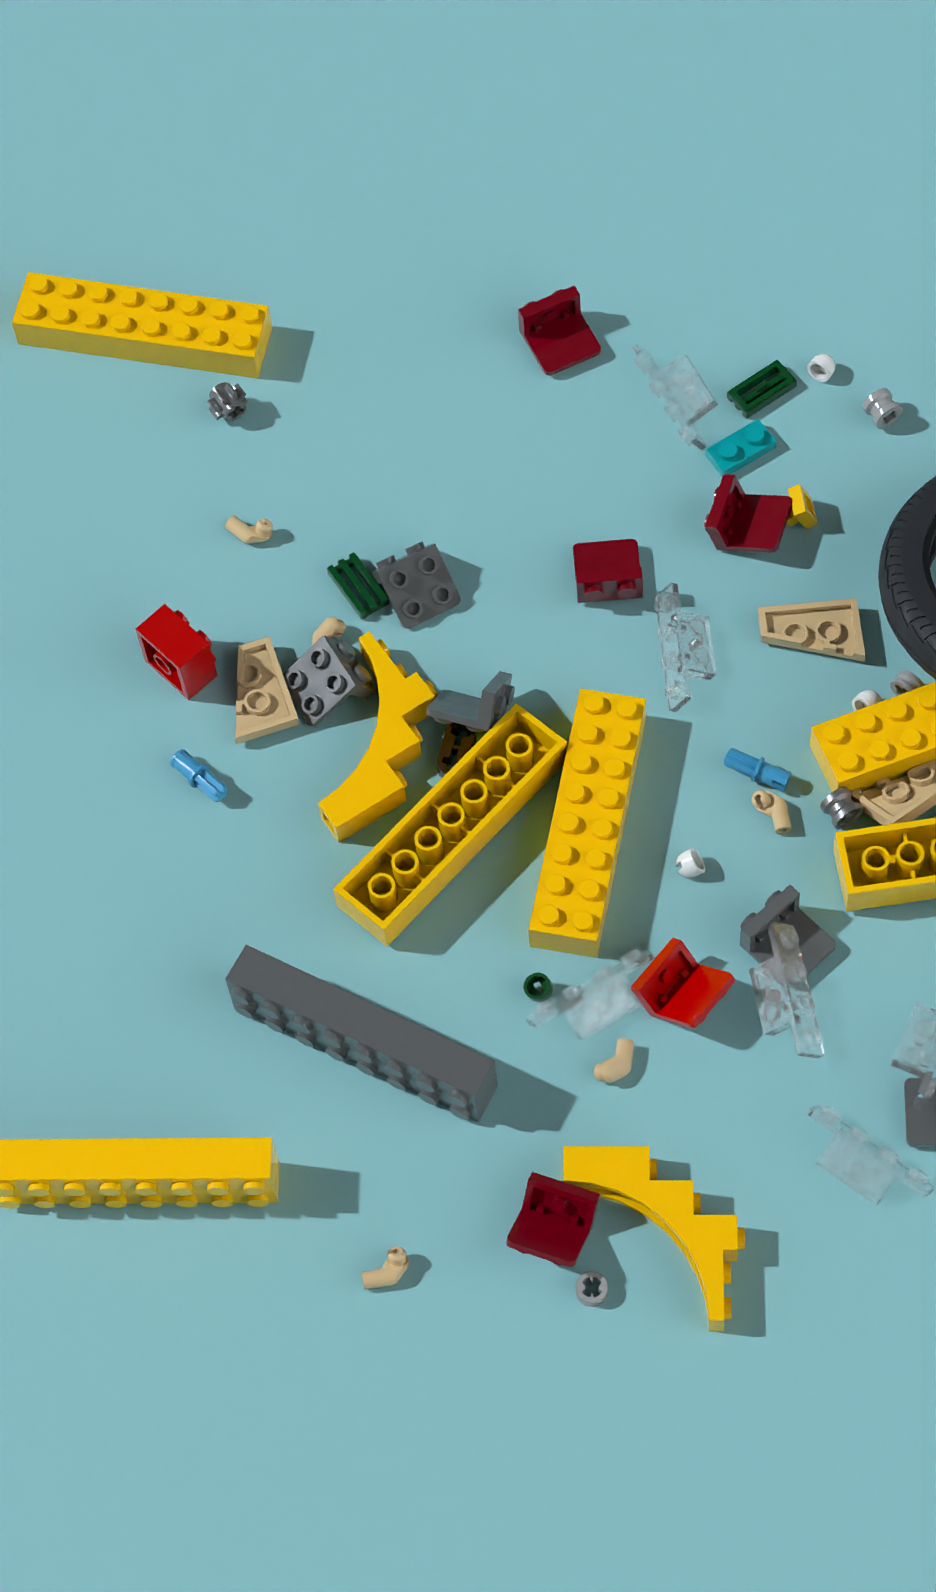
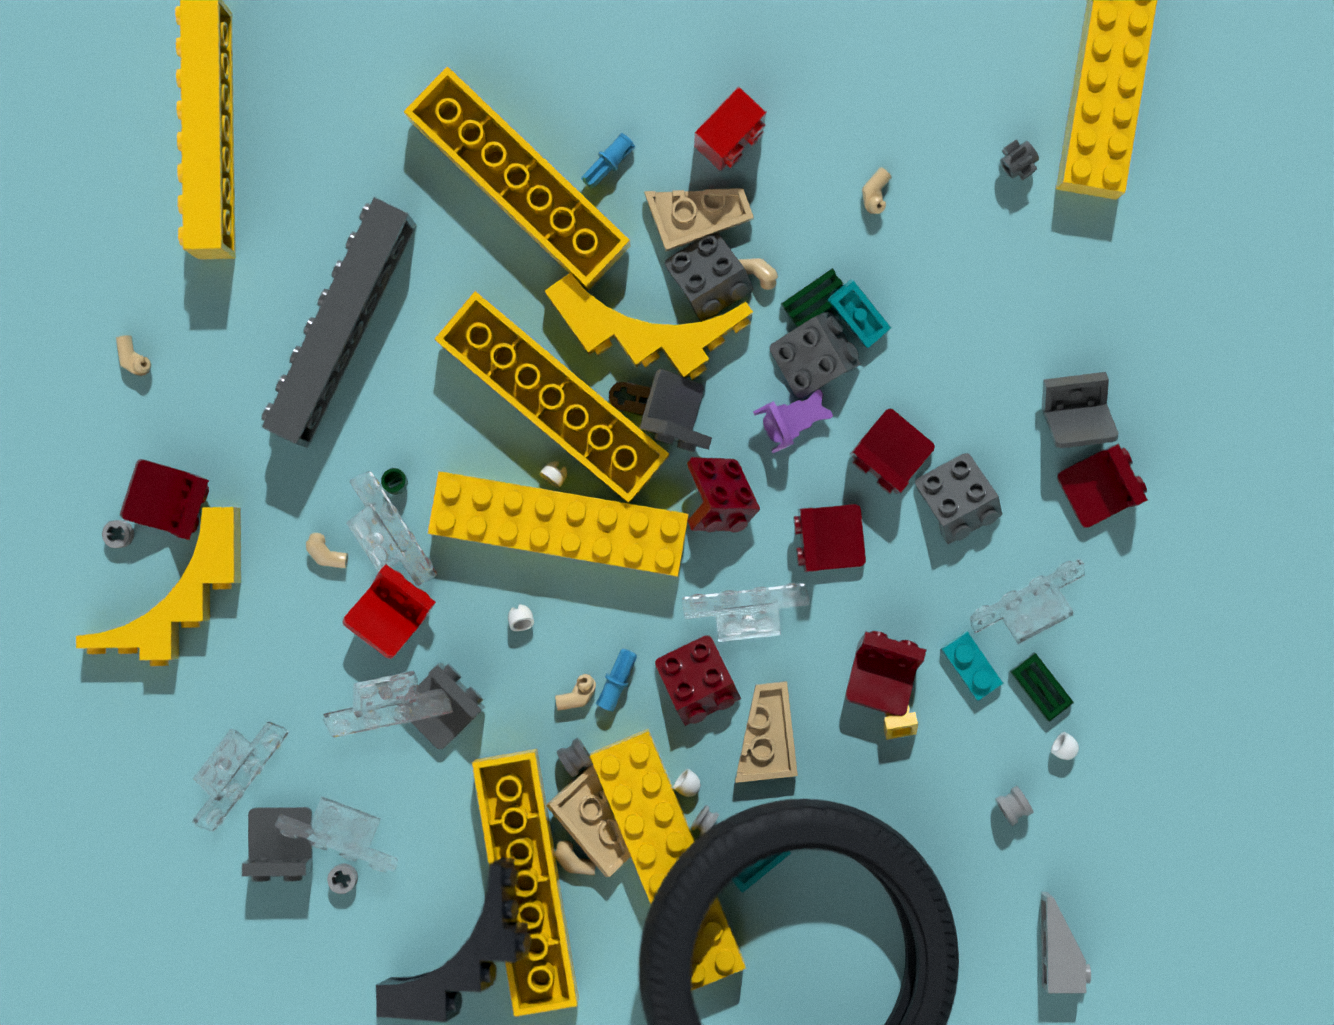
camera: 80 degrees right, 25 degrees up
none -> yellow brick [403,66,631,291]
none -> white hinge [539,461,567,488]
none -> dark red bracket [655,635,741,726]
none -> dark red bracket [687,457,760,533]
none -> medium lavender hair [753,389,833,453]
none -> teal plate [827,279,891,348]
none -> dark red bracket [849,409,935,494]
none -> dark grey bracket [915,453,1003,544]
none -> dark grey bracket [1042,372,1118,448]

